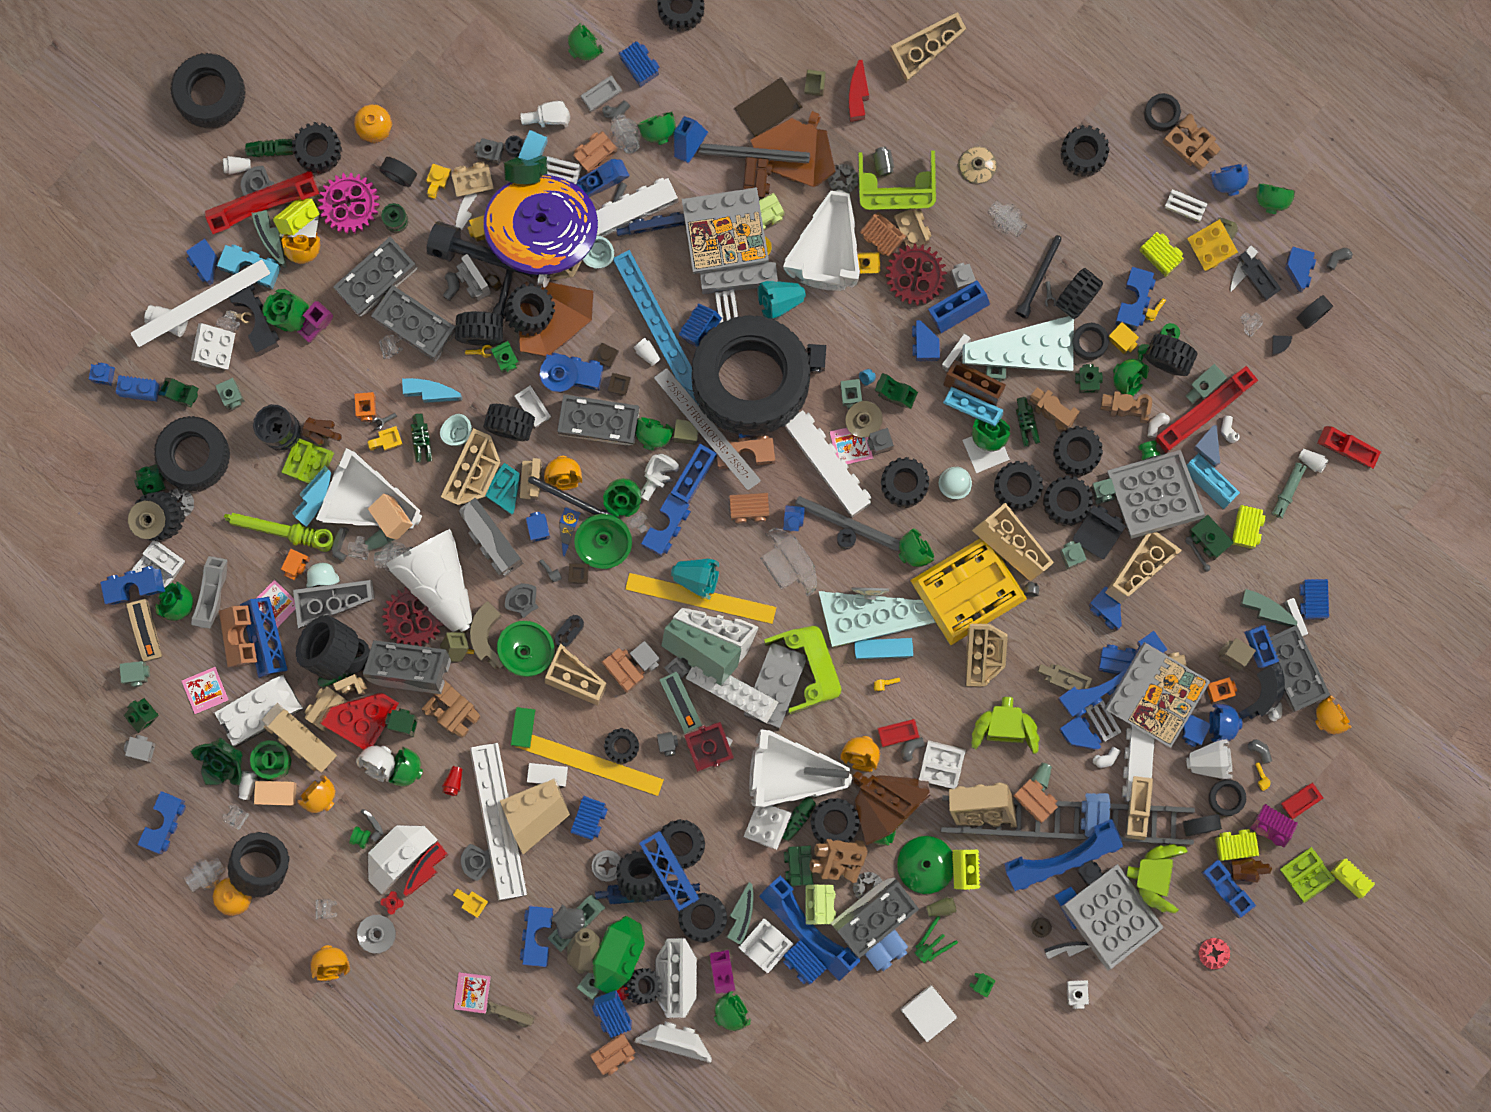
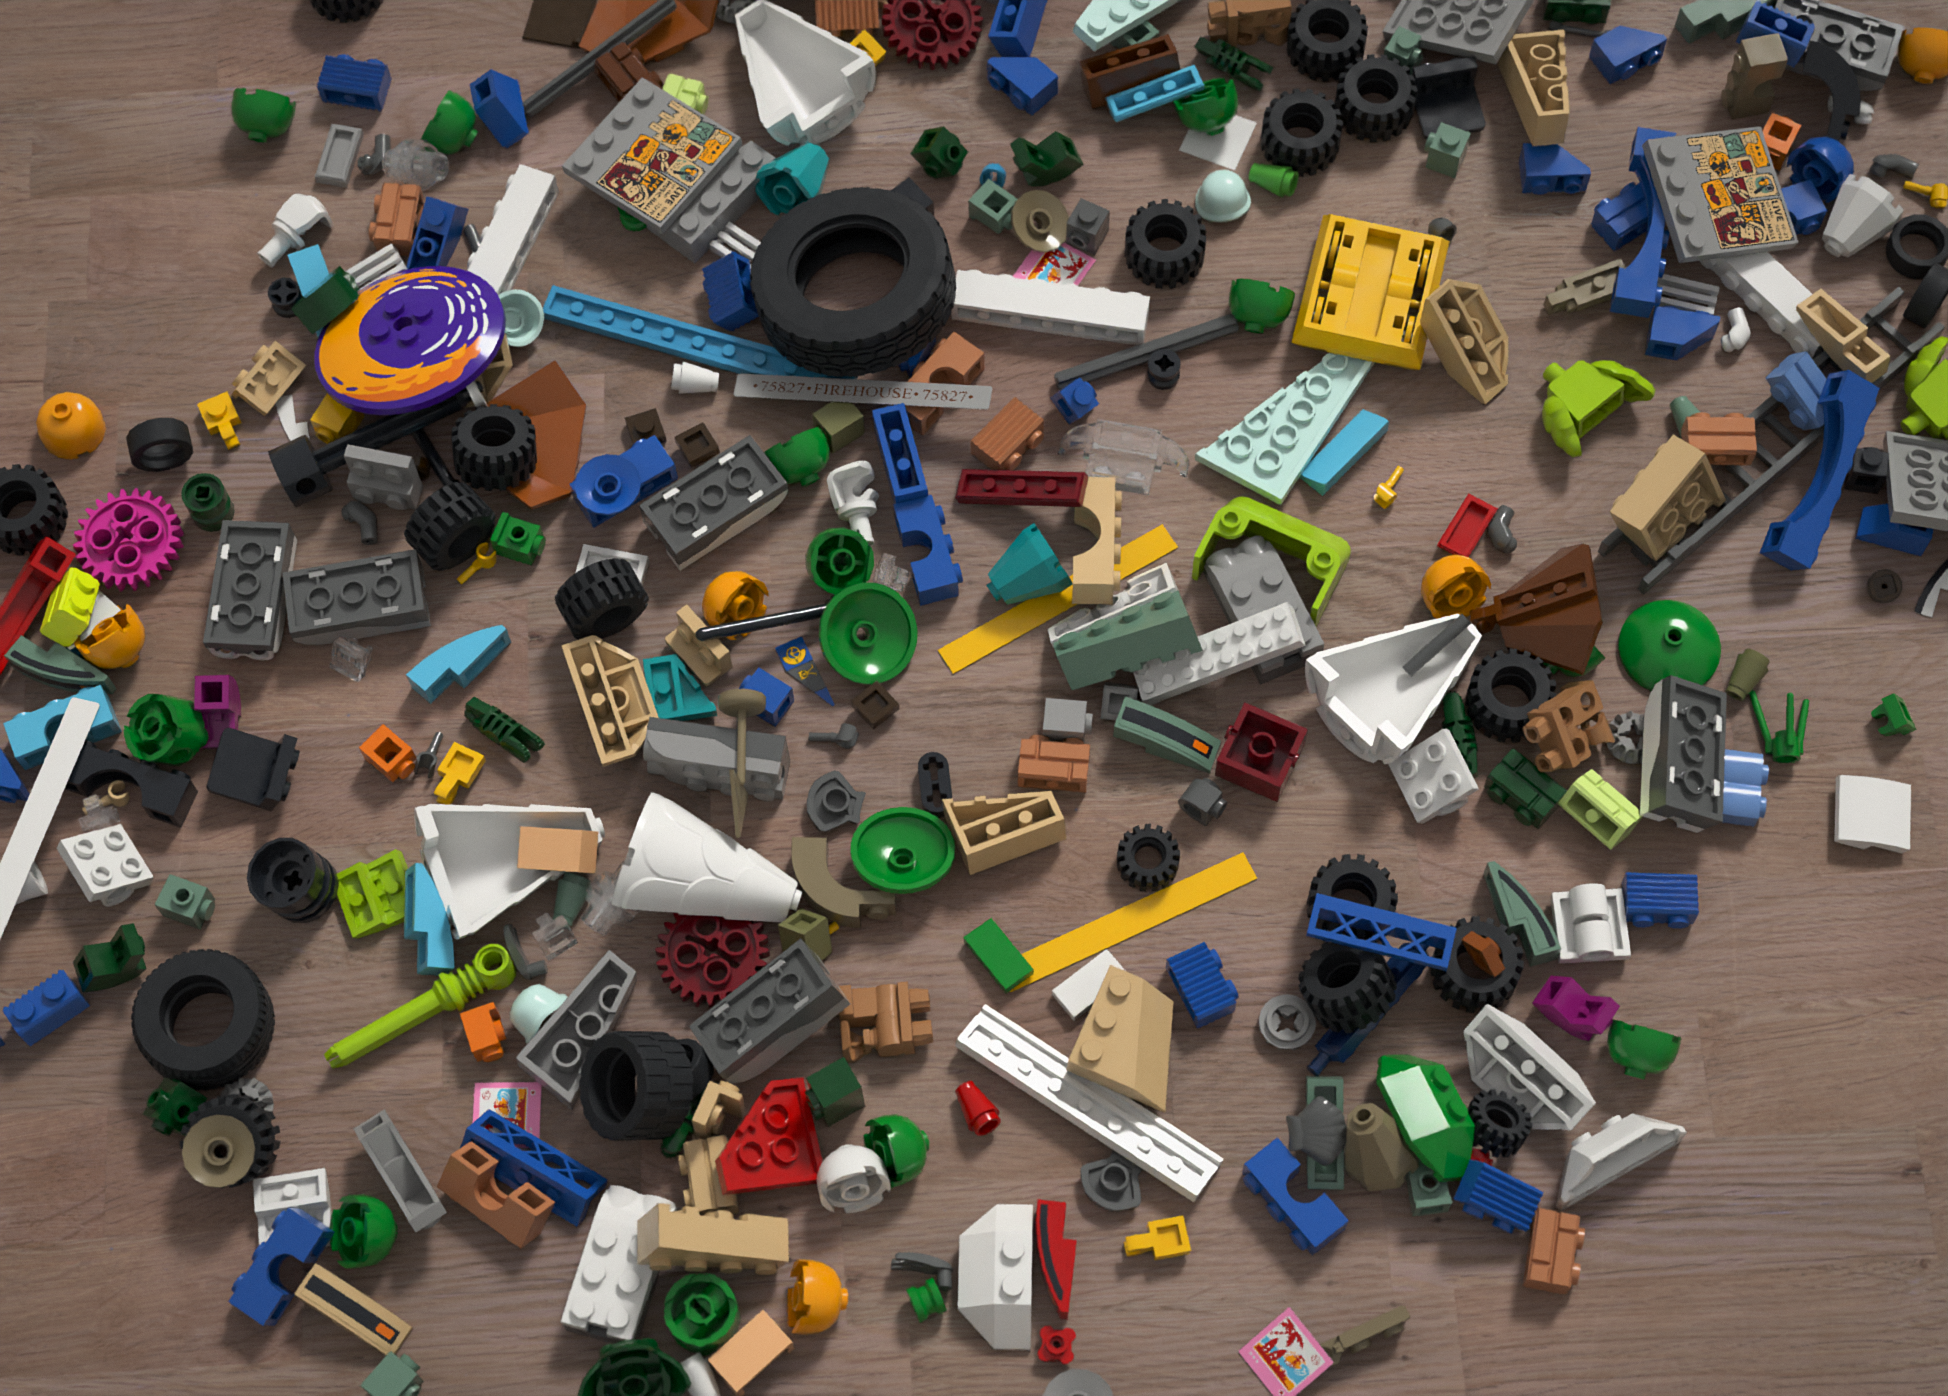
camera: 45 degrees left, 15 degrees down
sticker [182,667,228,714] -> none
reddish brown rock [302,417,342,445] -> none
light aqua helmet [440,414,472,446] -> none
dark grey brick [474,138,504,165] -> none
dark blue plate [616,212,686,236] -> none
blue arch [759,875,861,981] -> none
light grey dish [851,587,890,600] -> none
white slope [919,740,966,789] -> none
white tile [942,334,971,372] -> none
neon yellow brick [953,849,980,889] -> none
tan wedge [972,503,1054,581] -> none
none -> black bracket [206,728,300,811]
none -> dark tan piece [718,689,766,838]
none -> dark green brick [910,126,969,179]
none -> dark red tile [955,469,1089,507]
none -> tan arch [1072,477,1122,605]
none -> bright green cone [1249,163,1299,198]
none -> dark orange plate [1461,931,1505,977]
none -> blue slope [1589,26,1667,84]

